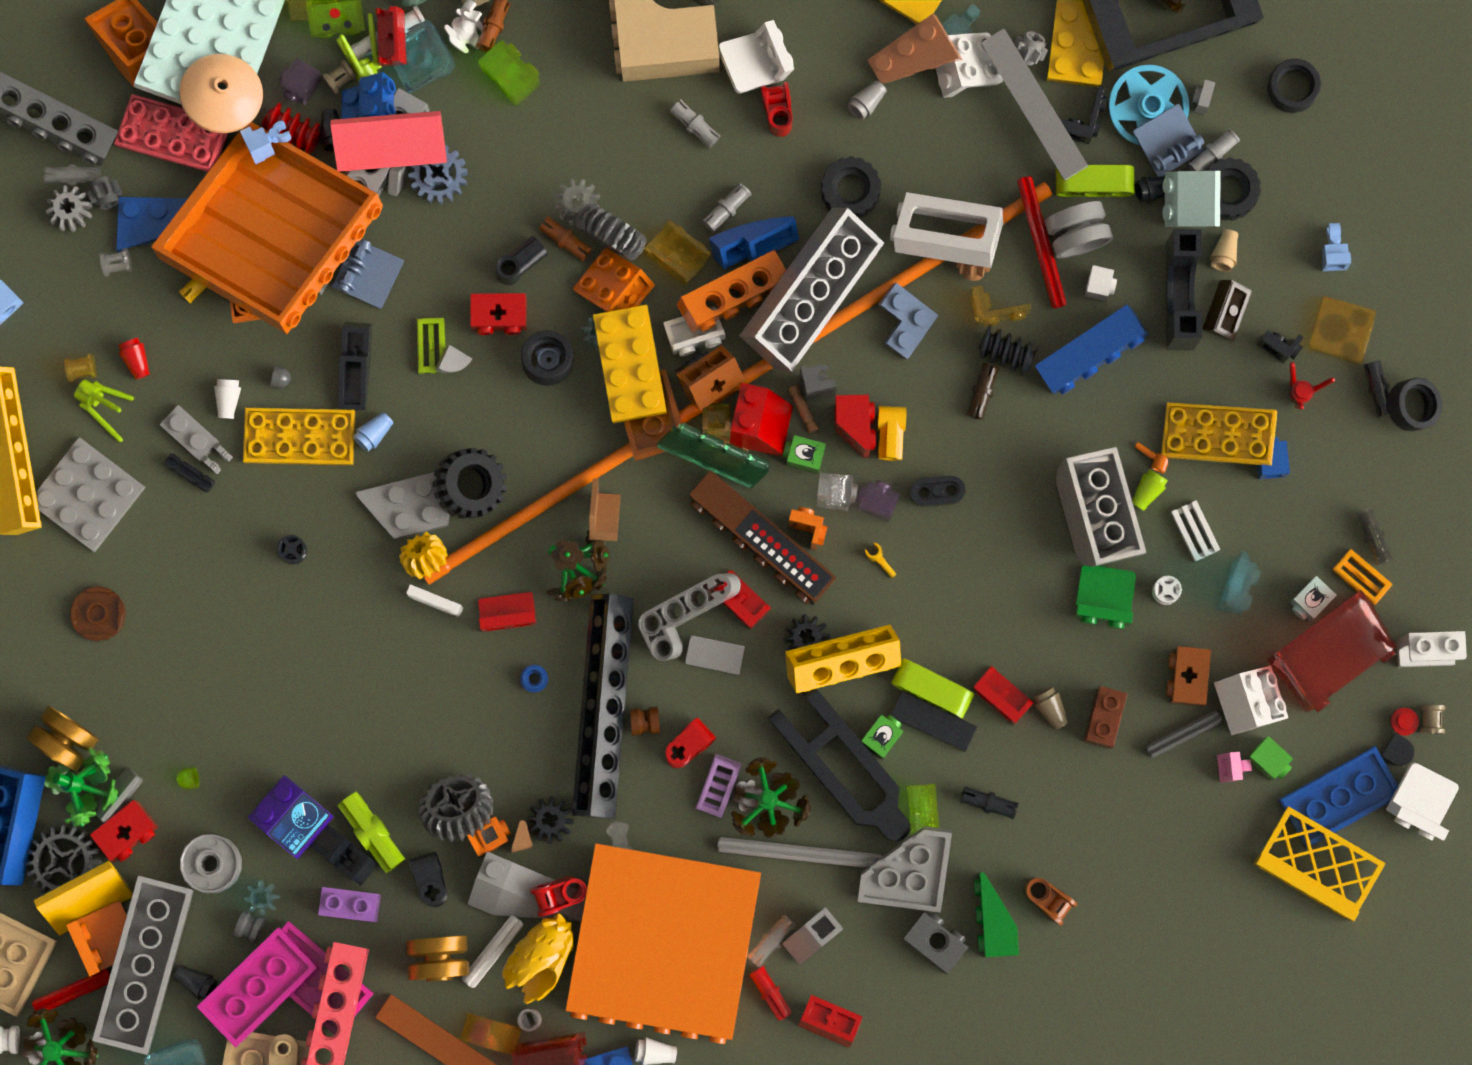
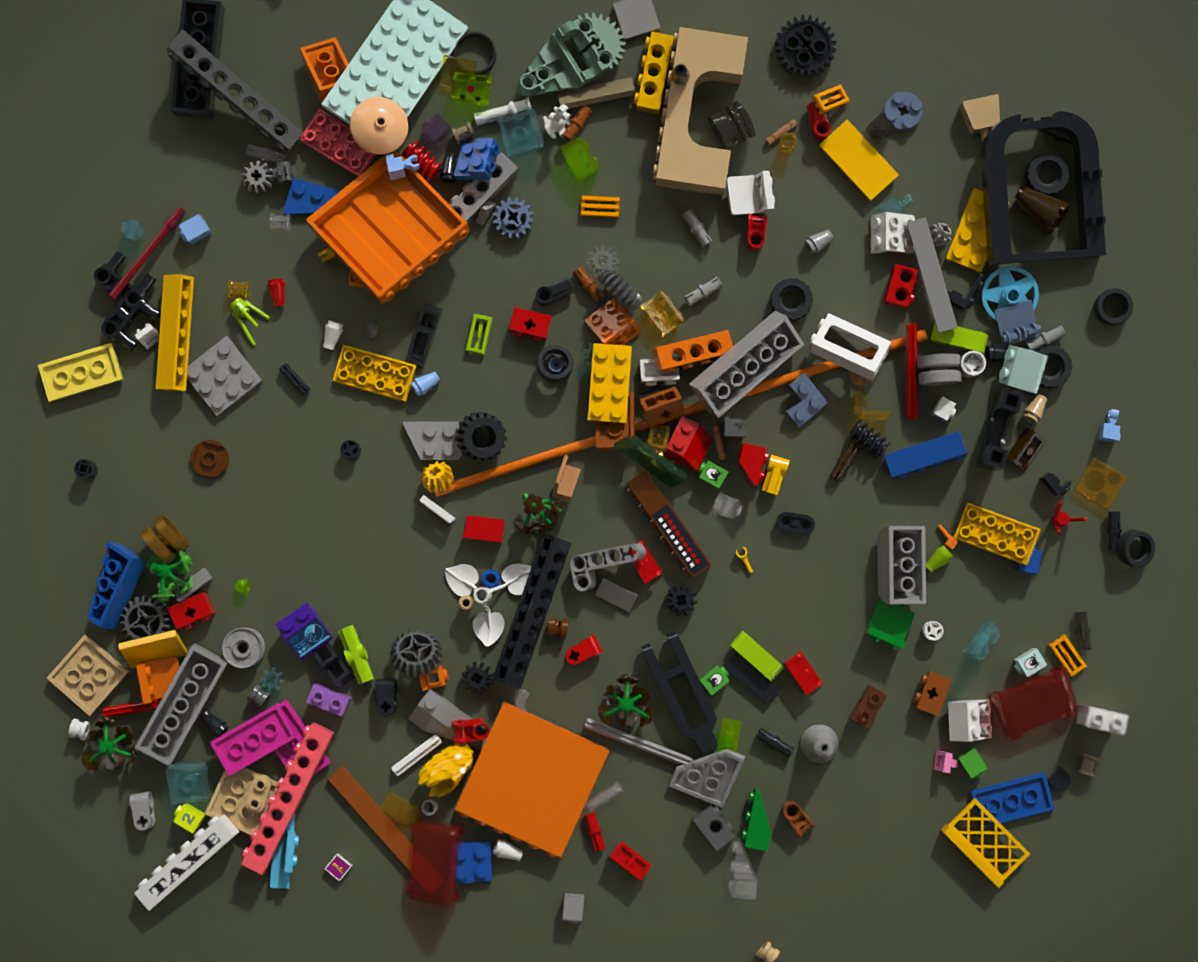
camera: 20 degrees right, 5 degrees up
light grey hinge [160,405,233,474] -> none
coral tile [330,111,447,172] -> none
sand blue hinge [332,239,404,309] -> none
lime plant [336,13,382,82] -> none
red hinge [375,6,407,66] -> none
pearl gold wheel [406,936,470,982] -> none
light grey tile [435,345,472,373] -> none
medium nougat slope [511,820,533,853] -> none
lavender slope [696,754,741,818] -> none
blue slope [709,216,799,270] -> none
light grey slope [782,907,843,965] -> none
yellow brick [785,624,901,694] -> none
orange bracket [788,507,828,551] -> none
clear purple brick [856,480,900,523] -> none
nougat wing [867,14,963,84] -> none
dark tan cone [1033,687,1069,730] -> none
dark grey axle [1145,710,1222,758] -> none
white tile [1171,500,1220,562] -> none
light grey plate [1192,80,1216,115] -> none
white bracket [1386,762,1459,841] -> none
red plate [1391,708,1419,736] -> none
none -> white plant [445,563,531,646]
none -> tan pin [459,595,474,611]
none -> light orange tile [581,196,620,217]
none -> clear slope [728,837,757,900]
none -> light grey cone [800,725,839,763]
none -> red brick [883,264,919,309]
none -> white wheel [957,351,986,378]

